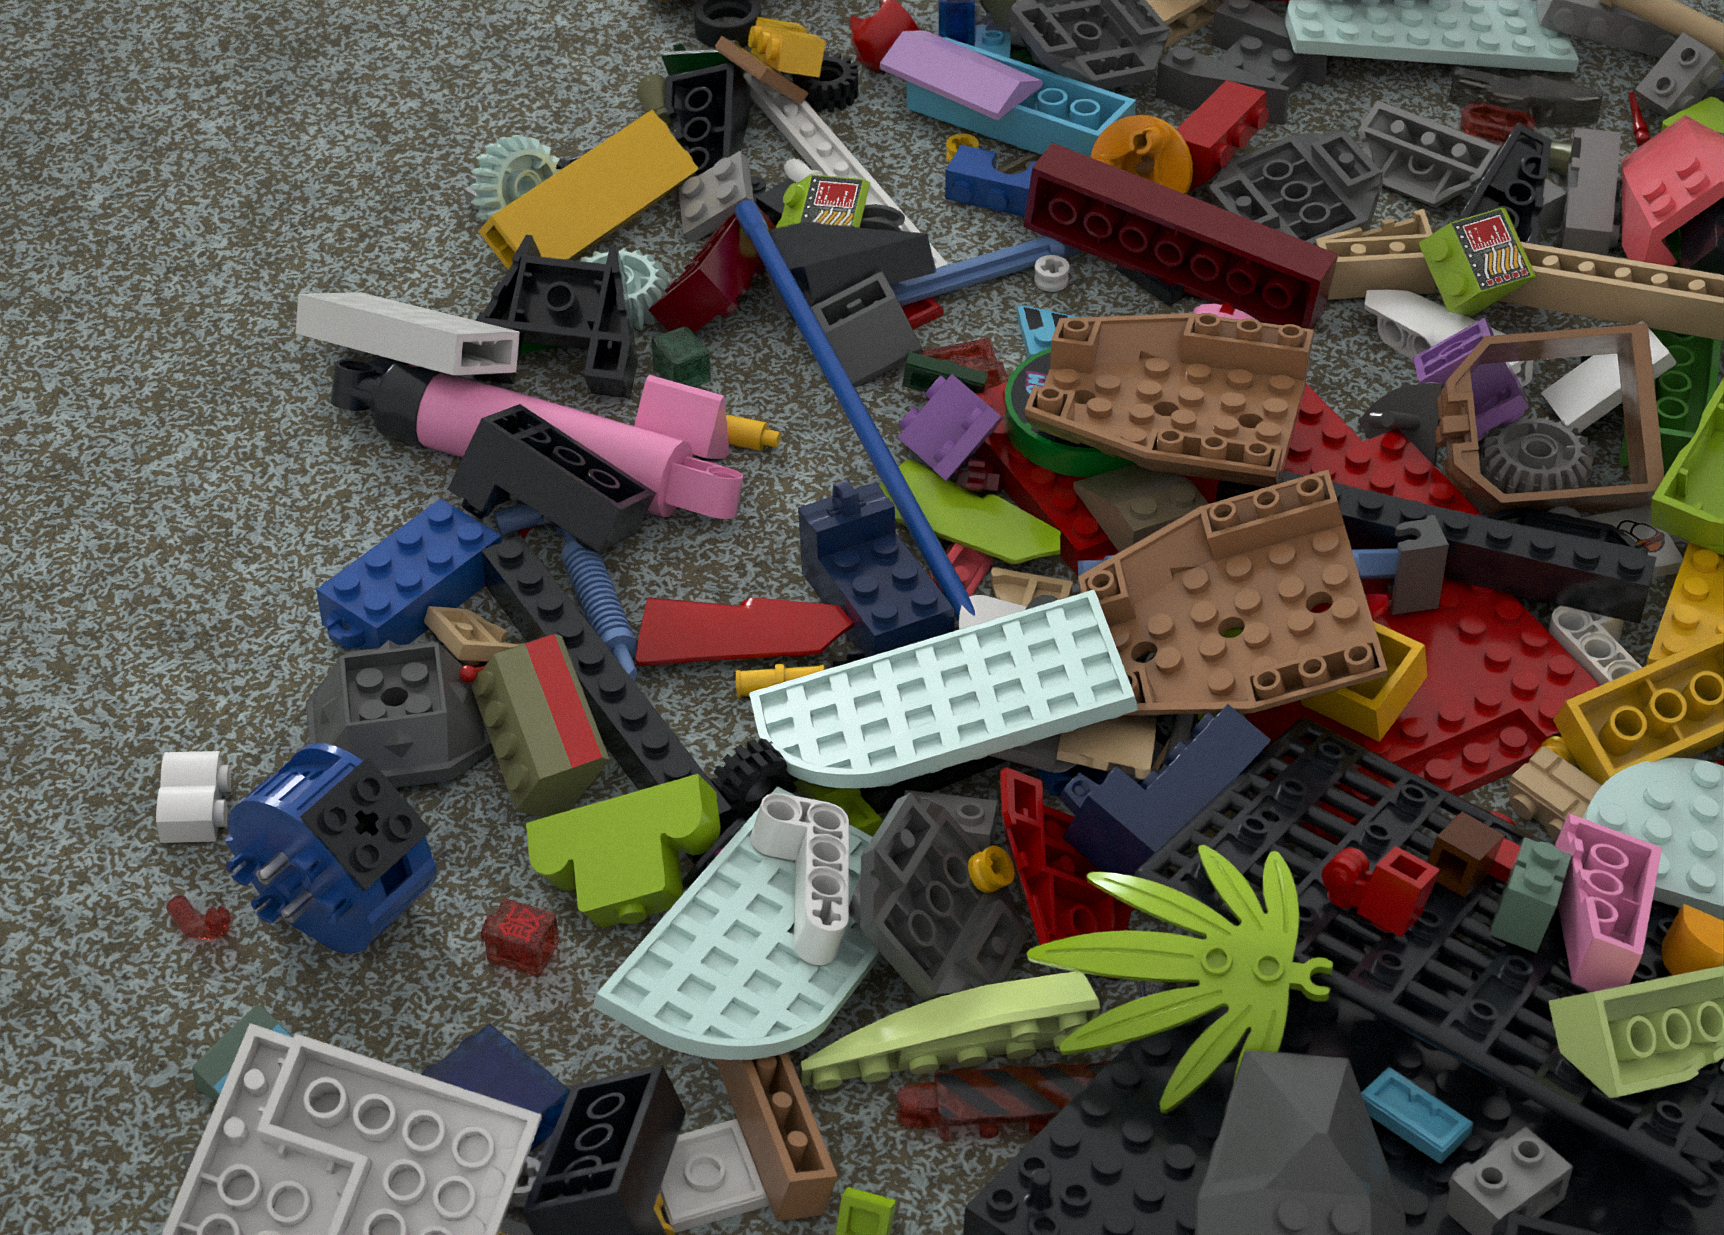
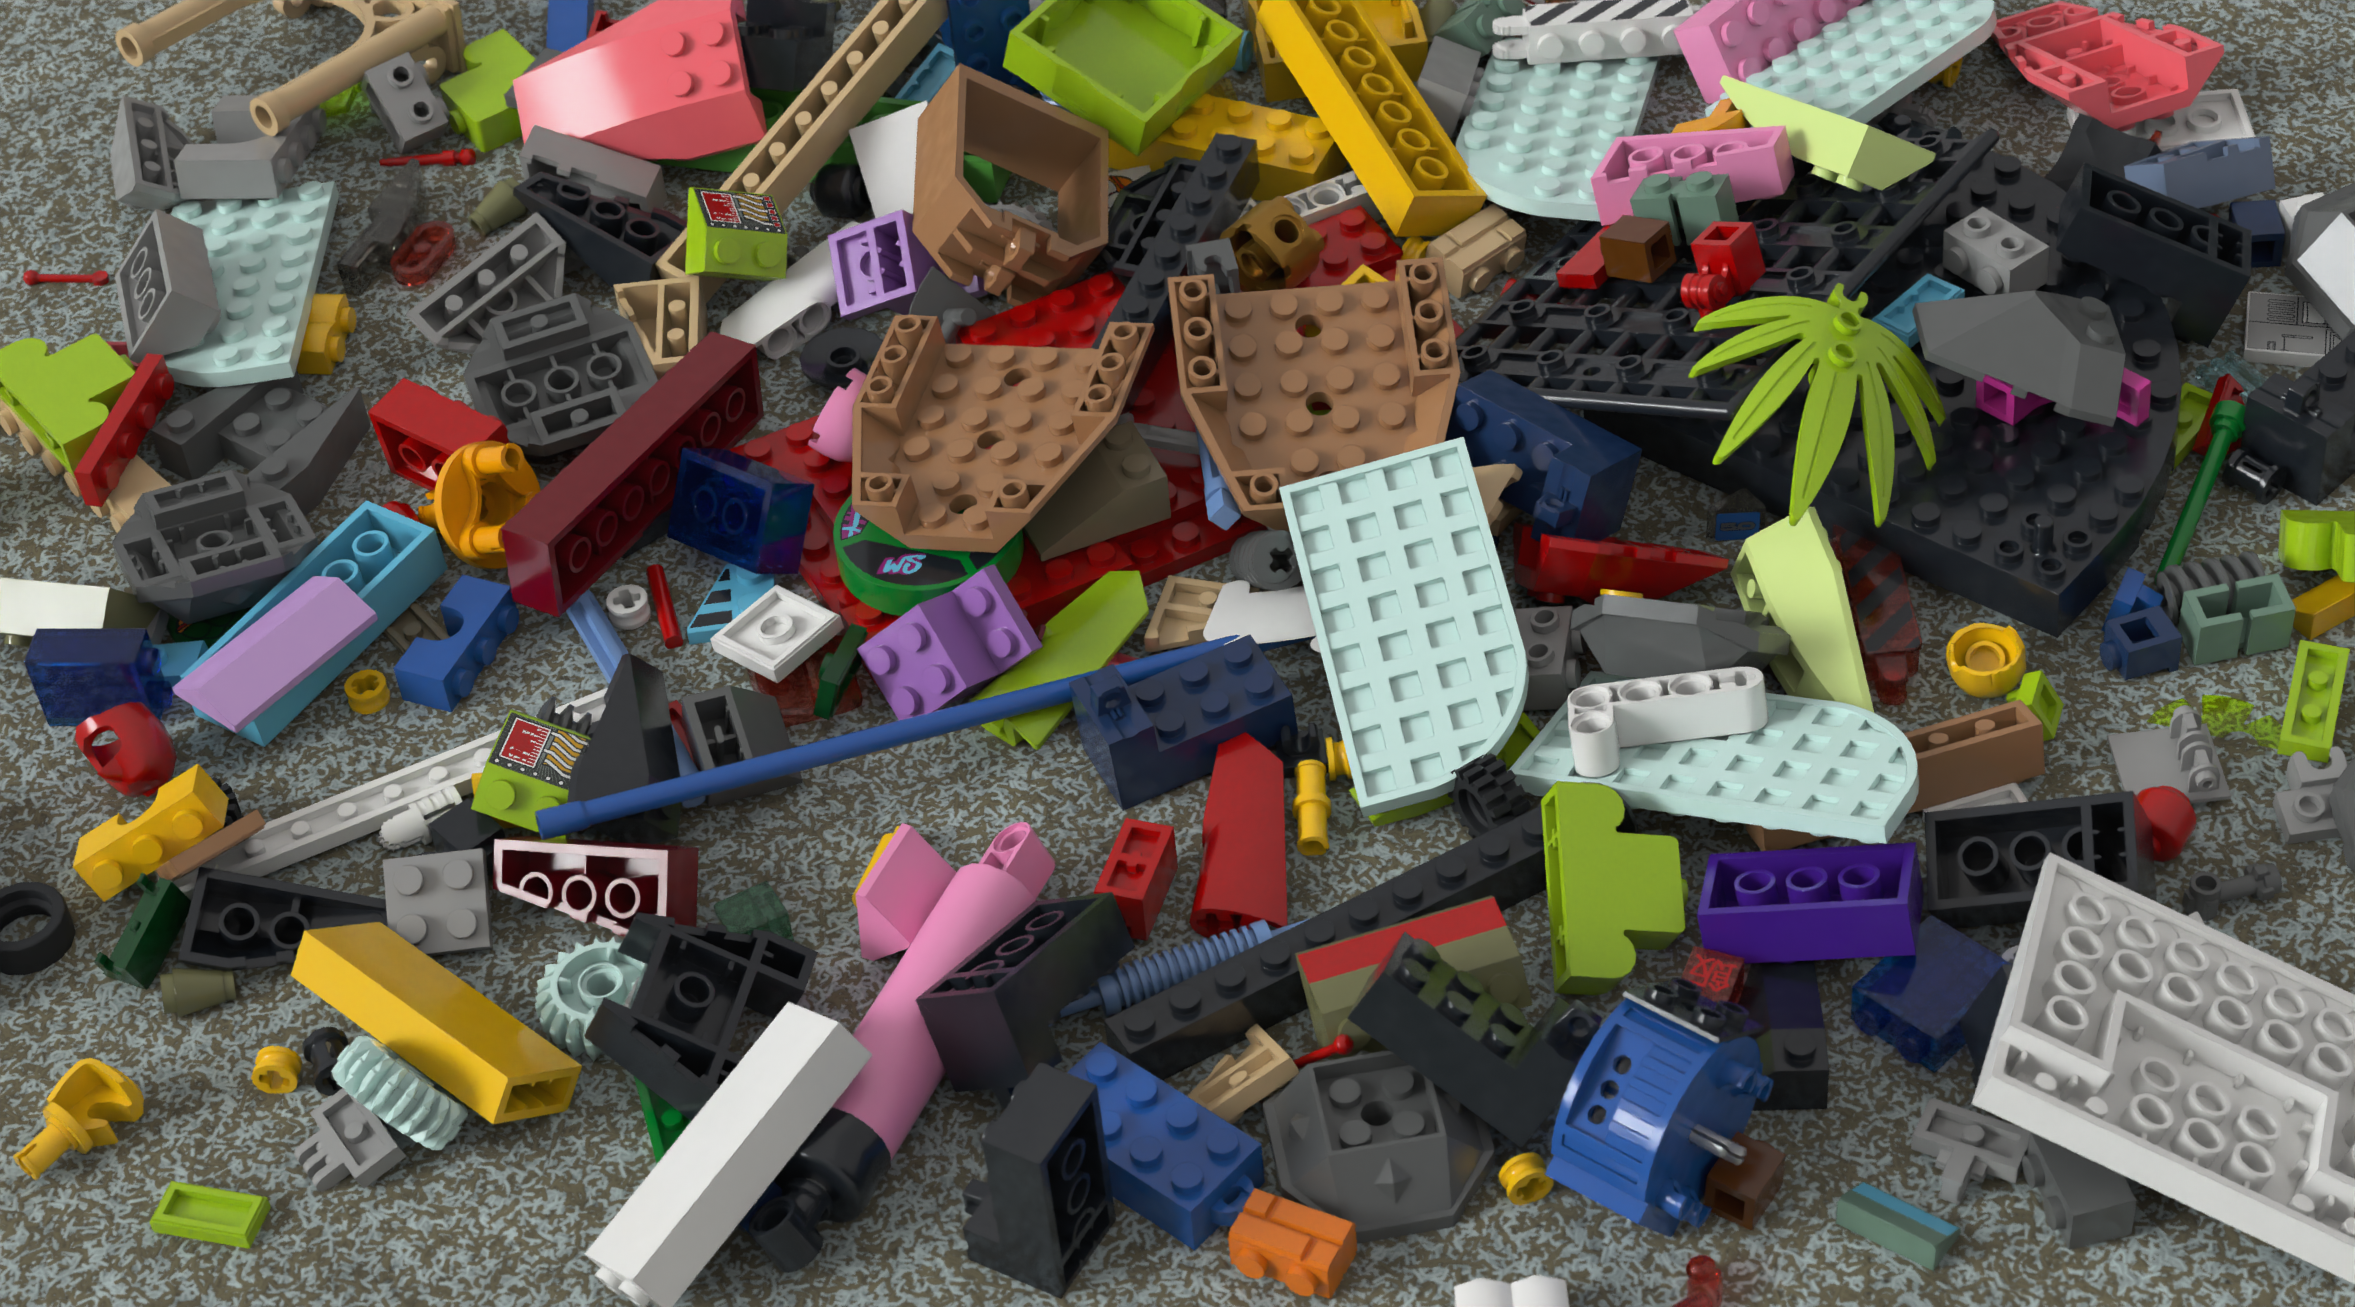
camera: 85 degrees left, 0 degrees up
none -> yellow piece [13,1058,144,1180]
none -> lime tile [149,1181,271,1249]
none -> yellow bush [251,1046,302,1093]
none -> yellow brick [297,294,356,375]
none -> red piece [646,564,683,649]
none -> clear blue brick [667,448,815,574]
none -> white tile [710,584,844,683]
none -> black dish [799,327,883,388]
none -> black hinge [962,1062,1116,1299]
none -> red hinge [1094,818,1178,941]
none -> pearl gold brick [1219,196,1325,292]
none -> orange brick [1228,1188,1357,1299]
none -> black hinge [1347,932,1603,1148]
none -> dark purple brick [1697,842,1924,965]
none -> reddish brown brick [1704,1131,1786,1231]
none -> black wedge [1737,960,1829,1111]
none -> yellow hair [1946,623,2026,699]

